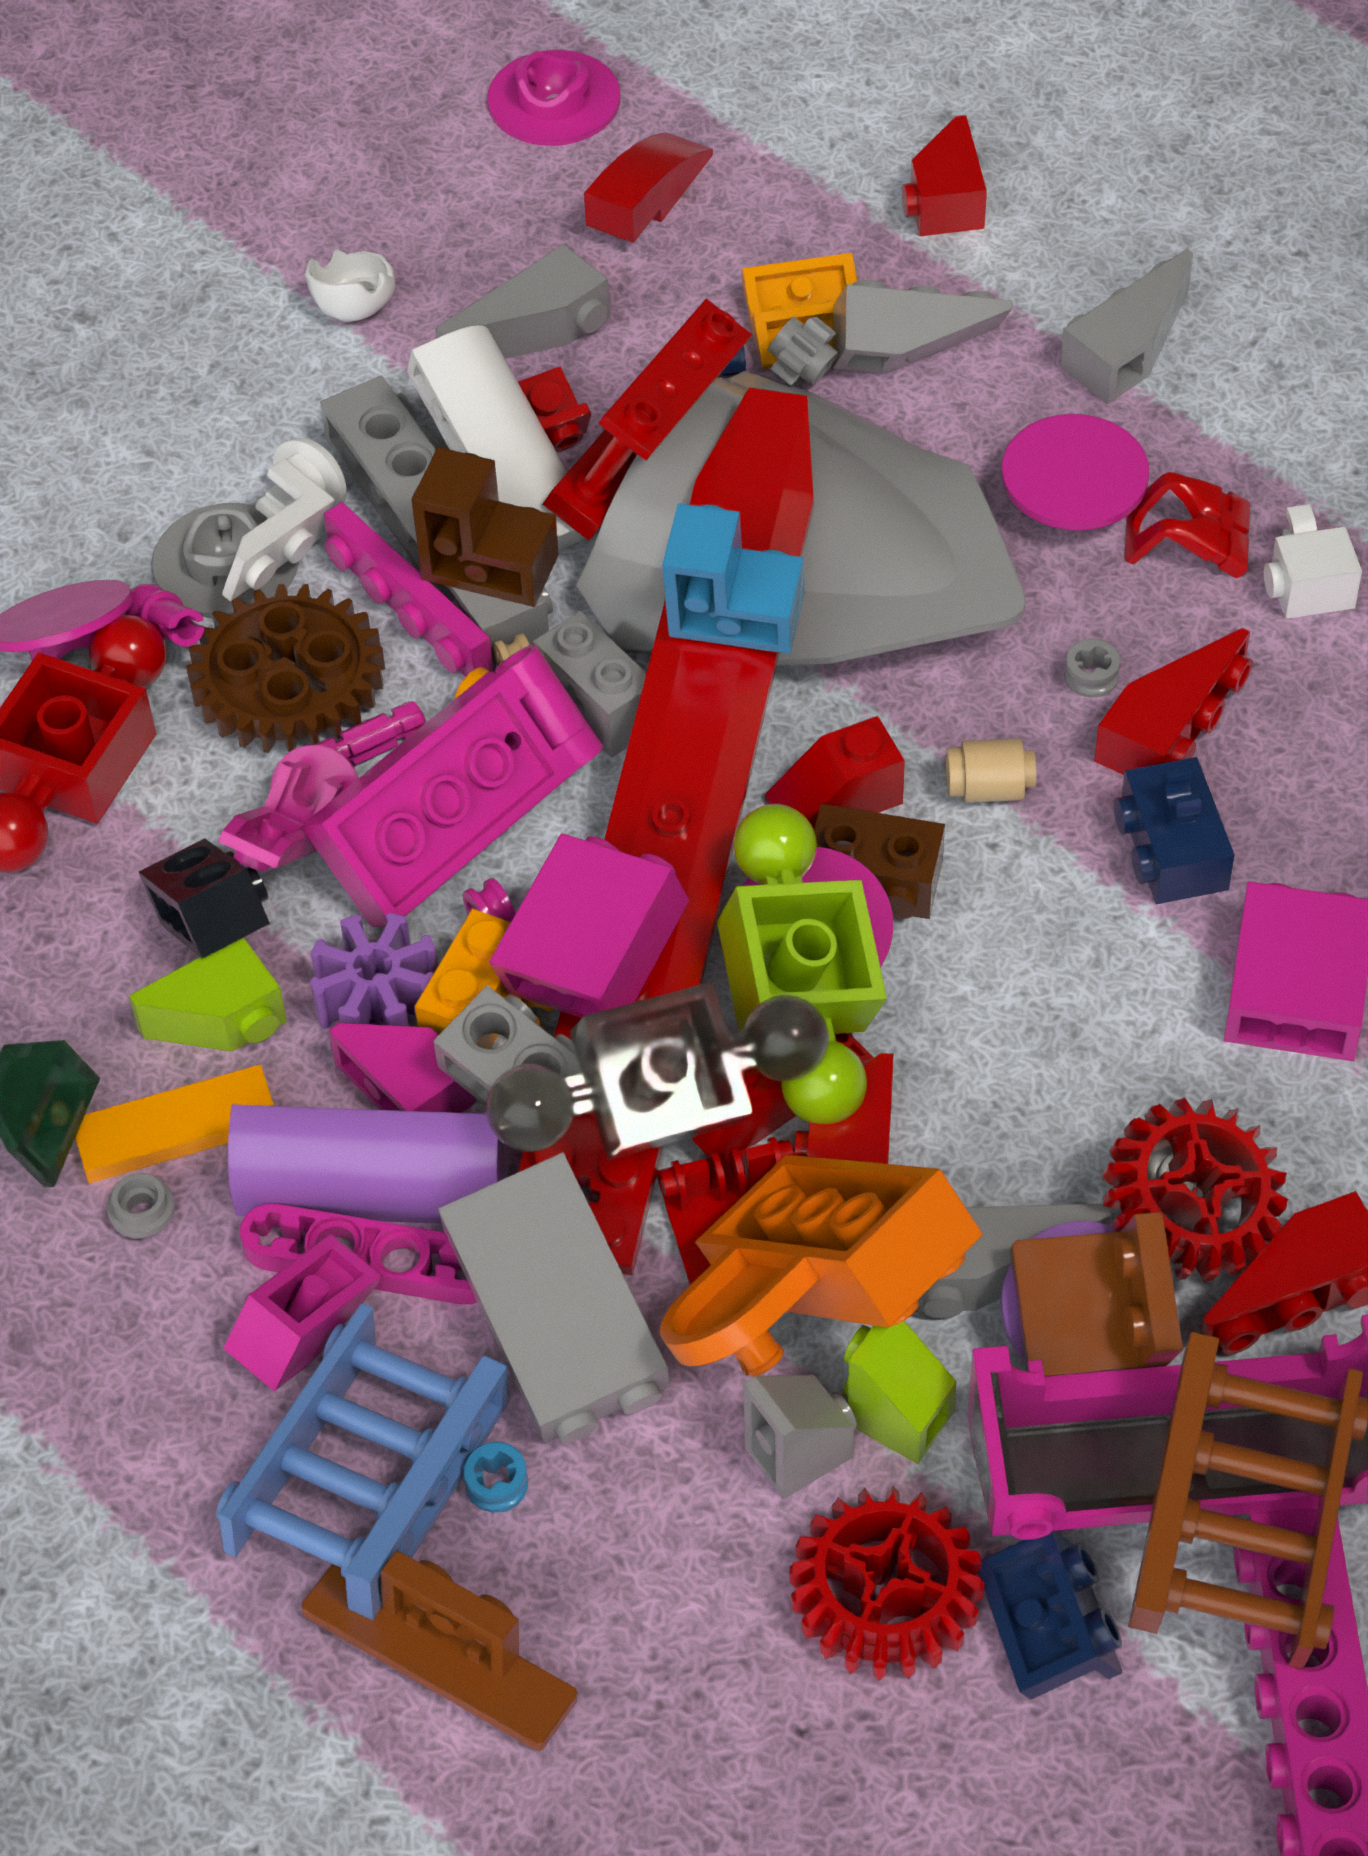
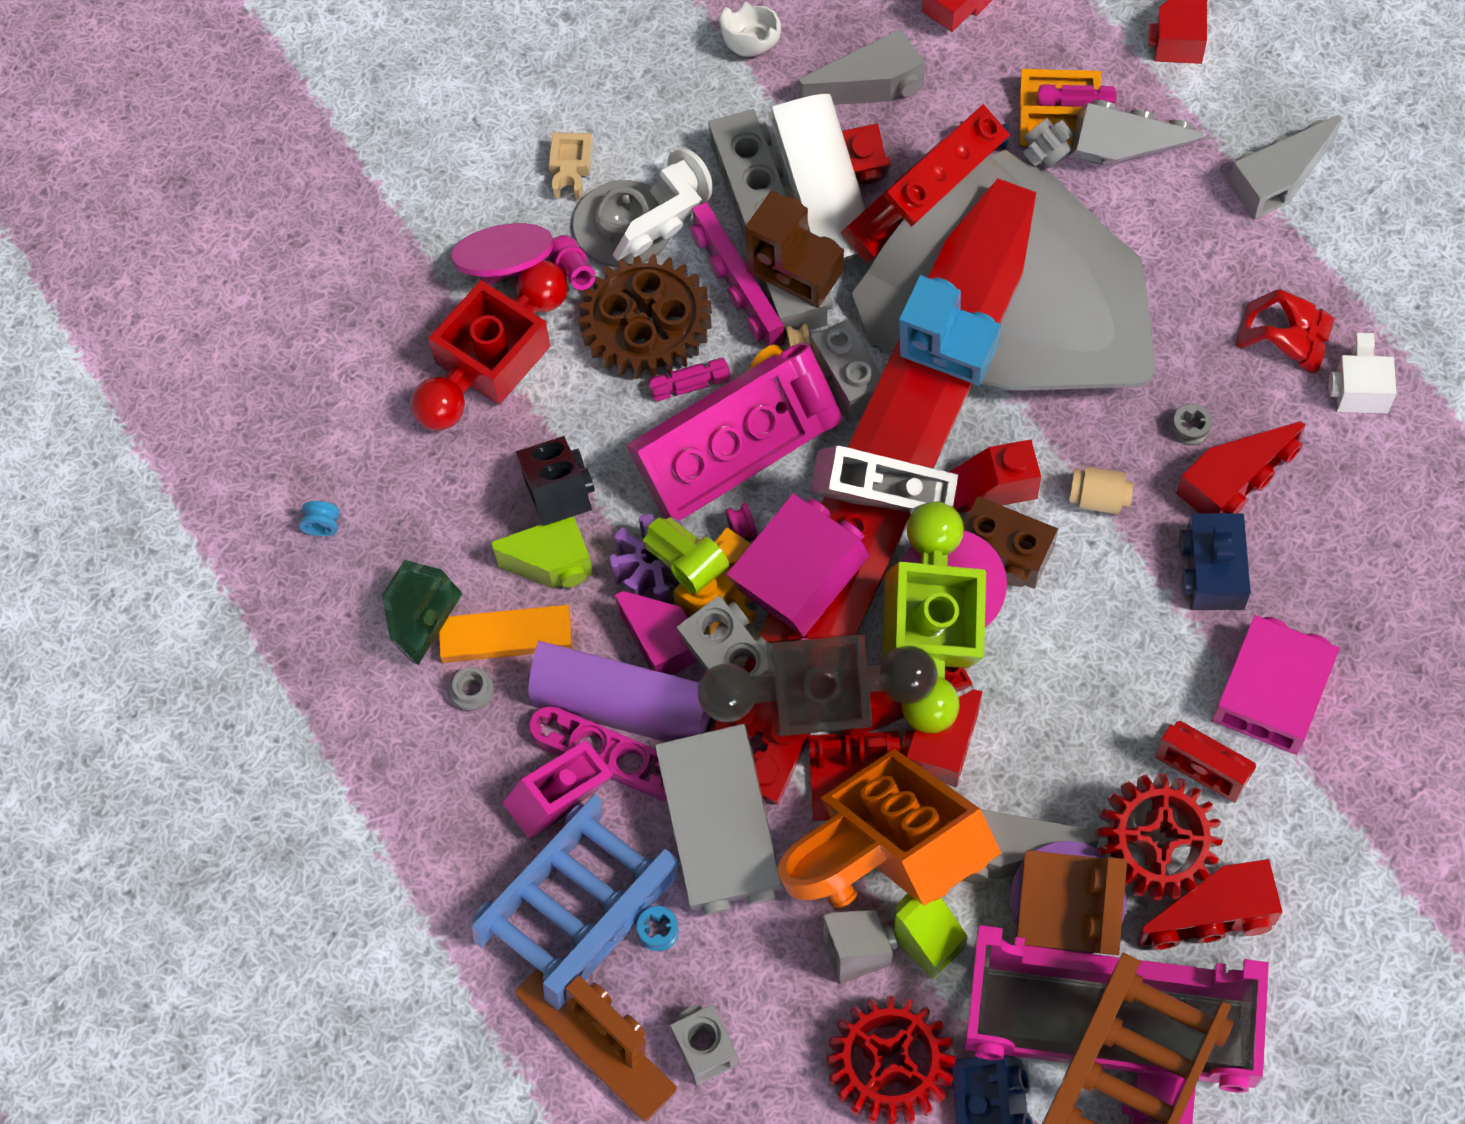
camera: 15 degrees right, 10 degrees up
dark pink piece [218,745,359,871] -> none
dark pink piece [1002,414,1149,530] -> none
none -> tan plate [549,132,593,199]
none -> lime piece [643,517,729,595]
none -> light grey brick [670,1004,739,1086]
none -> light grey slope [810,445,958,513]
none -> dark pink axle [1037,84,1117,107]
none -> red bracket [1155,721,1256,803]

